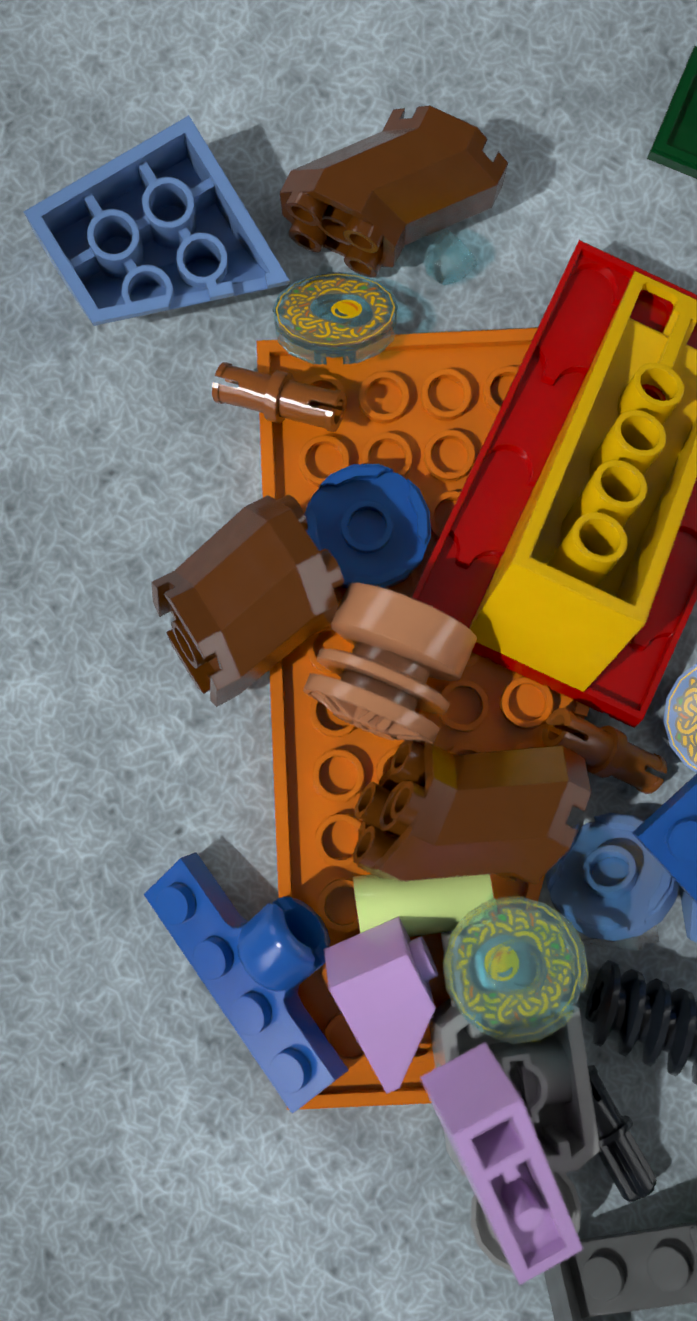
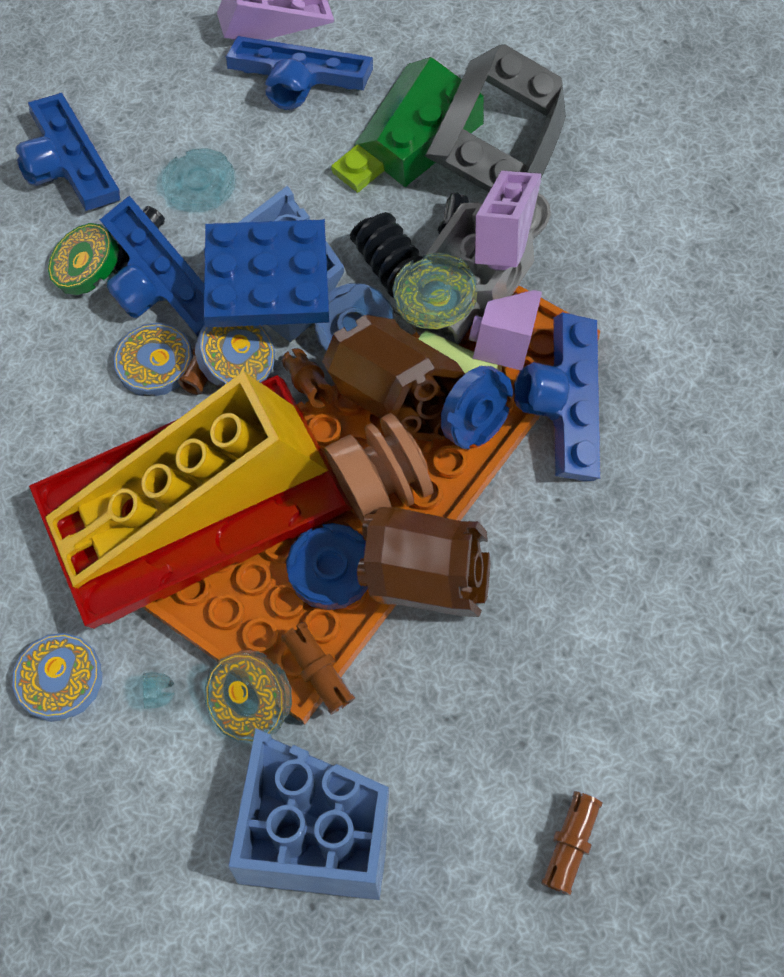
camera: 135 degrees left, 20 degrees down
reddish brown brick [280,105,508,278] -> none
none -> tile [12,633,102,722]
none -> blue tile [441,366,513,449]

